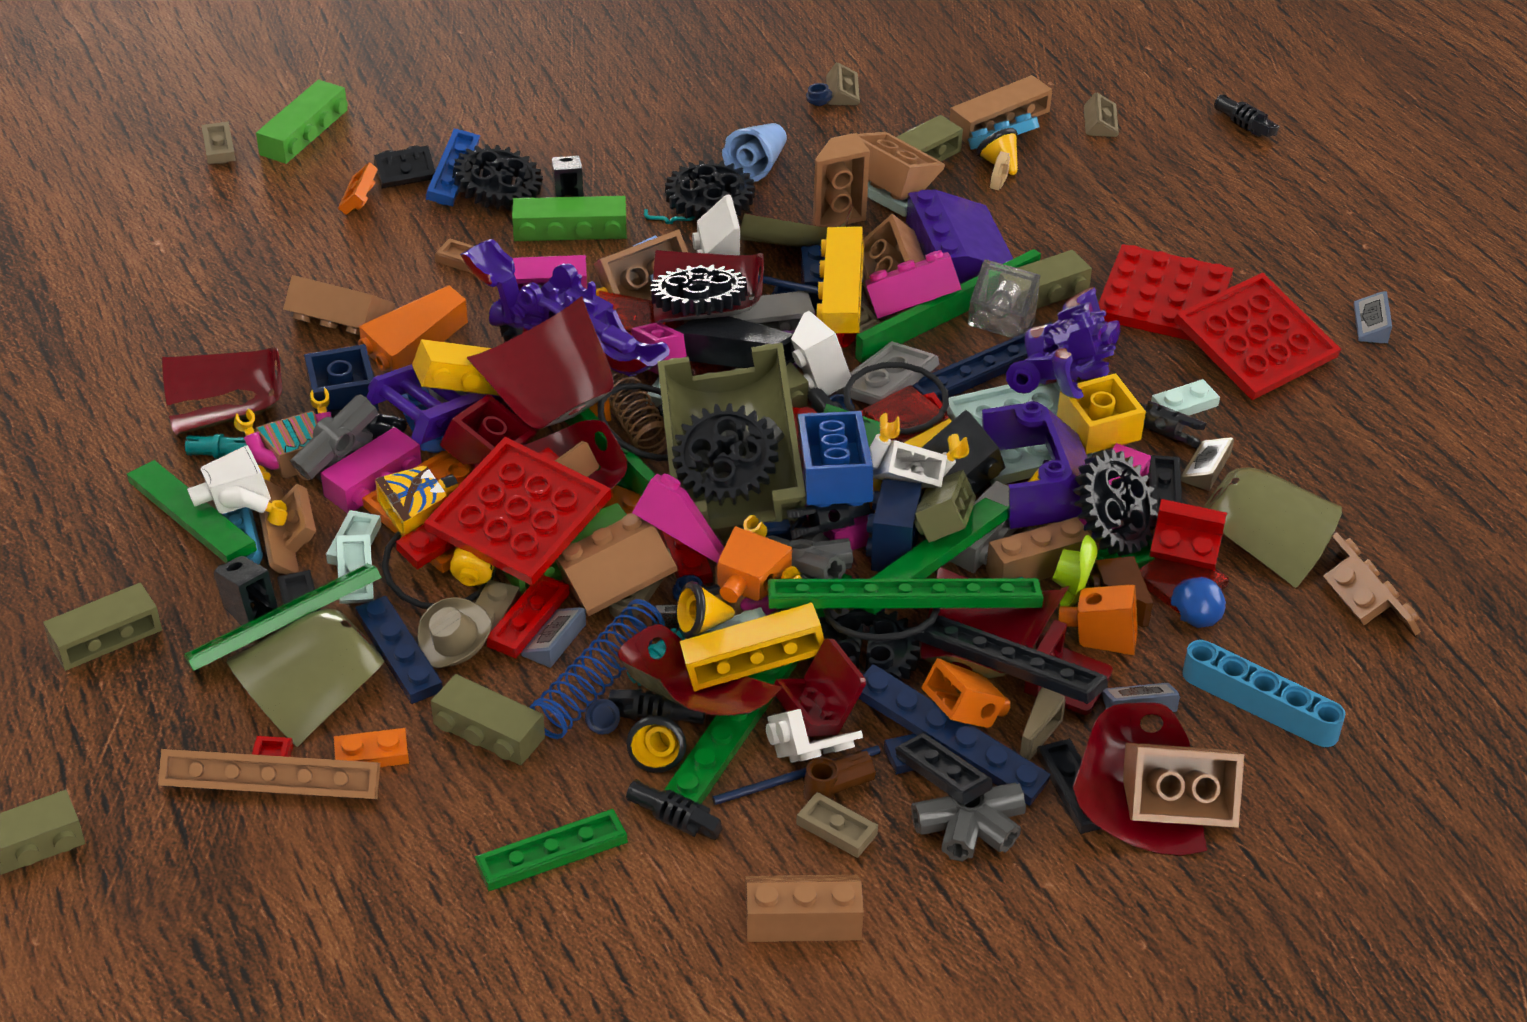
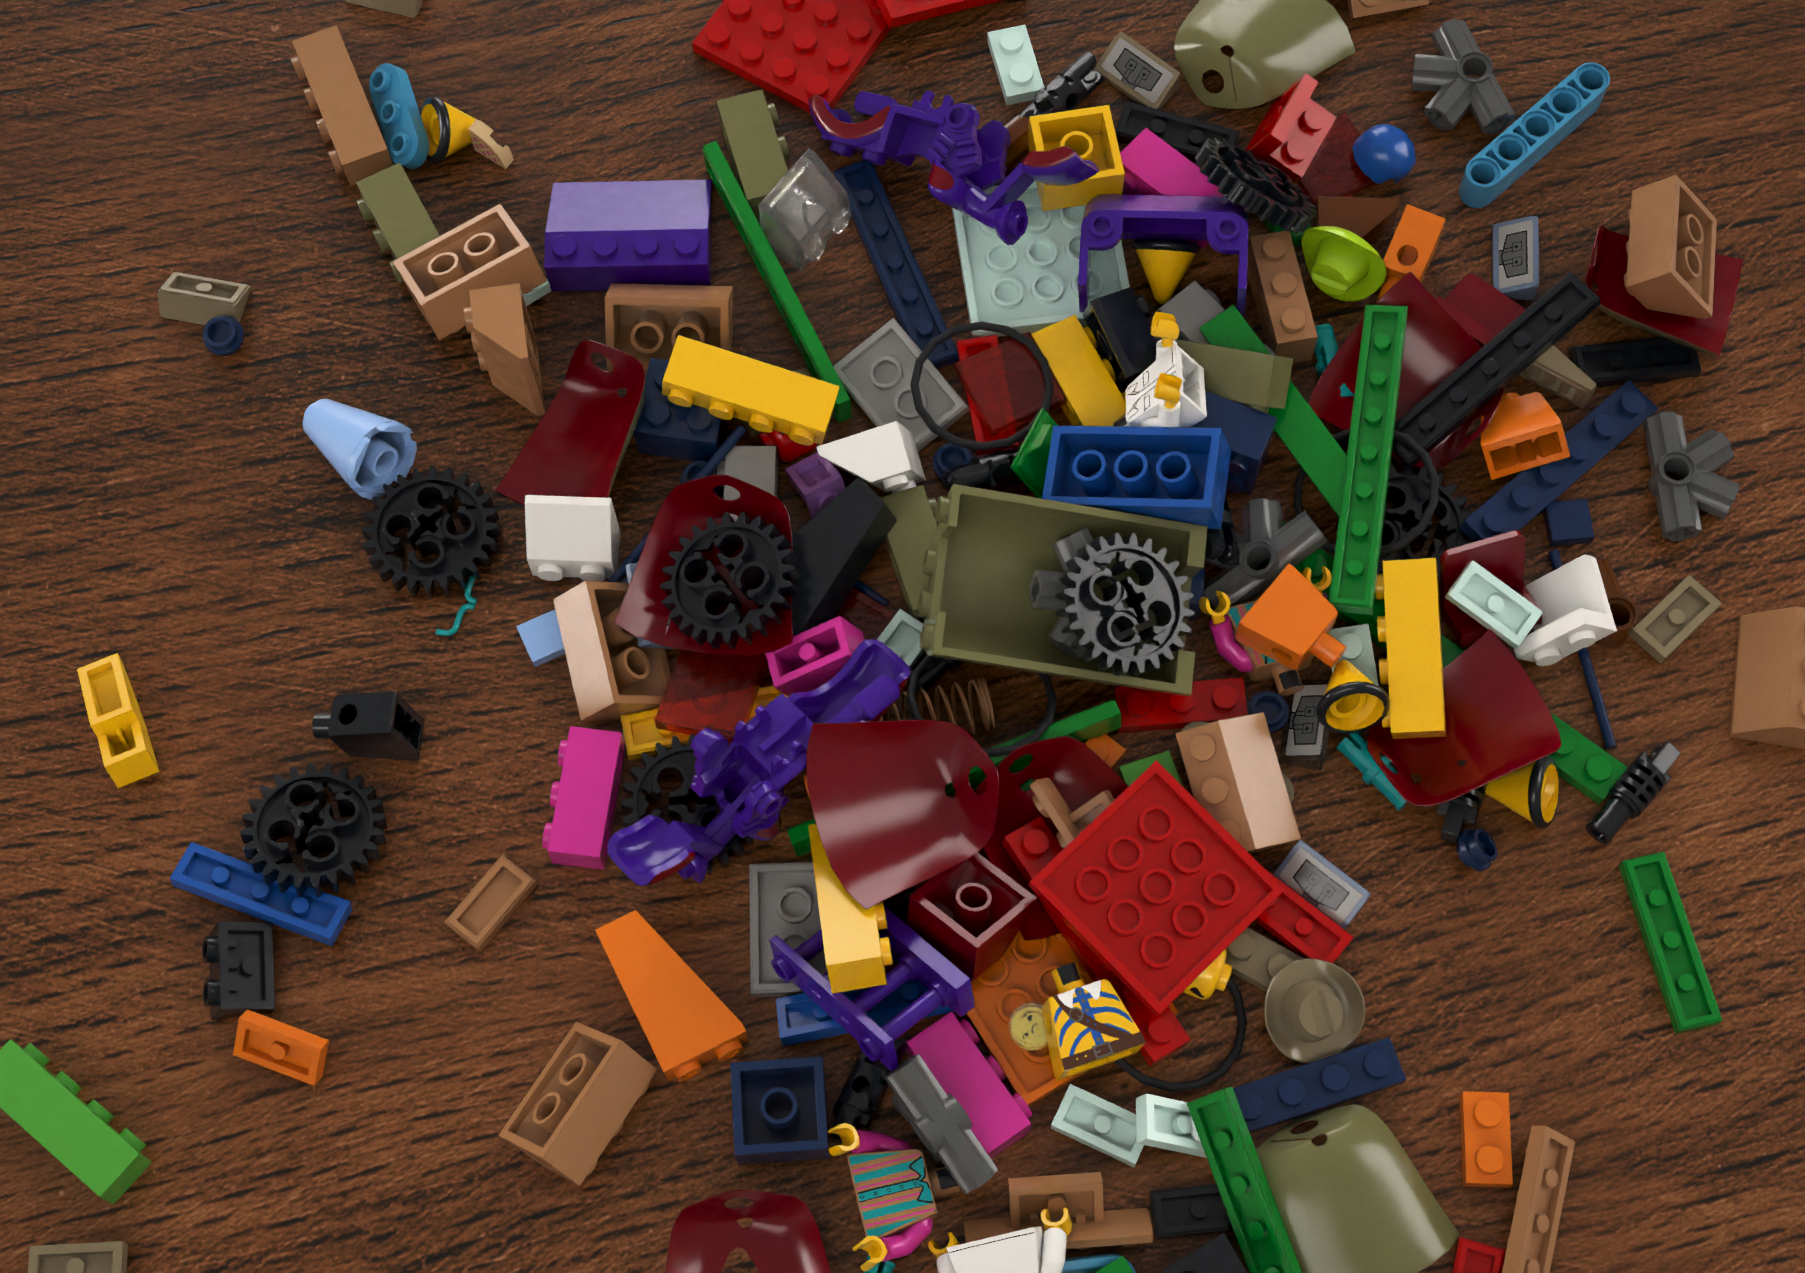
camera: 75 degrees left, 25 degrees up
olive brick [431,674,545,765] -> none
bright green brick [512,196,627,241] -> none
blue piece [529,599,664,739] -> none
dark pink slope [632,473,724,563] -> none
dark pink brick [865,250,962,319] -> none
black tile [895,732,992,805] -> none
none -> yellow slope [77,653,159,788]
none -> dark grey piece [1411,18,1515,135]
none -> light aqua plate [1444,561,1543,648]

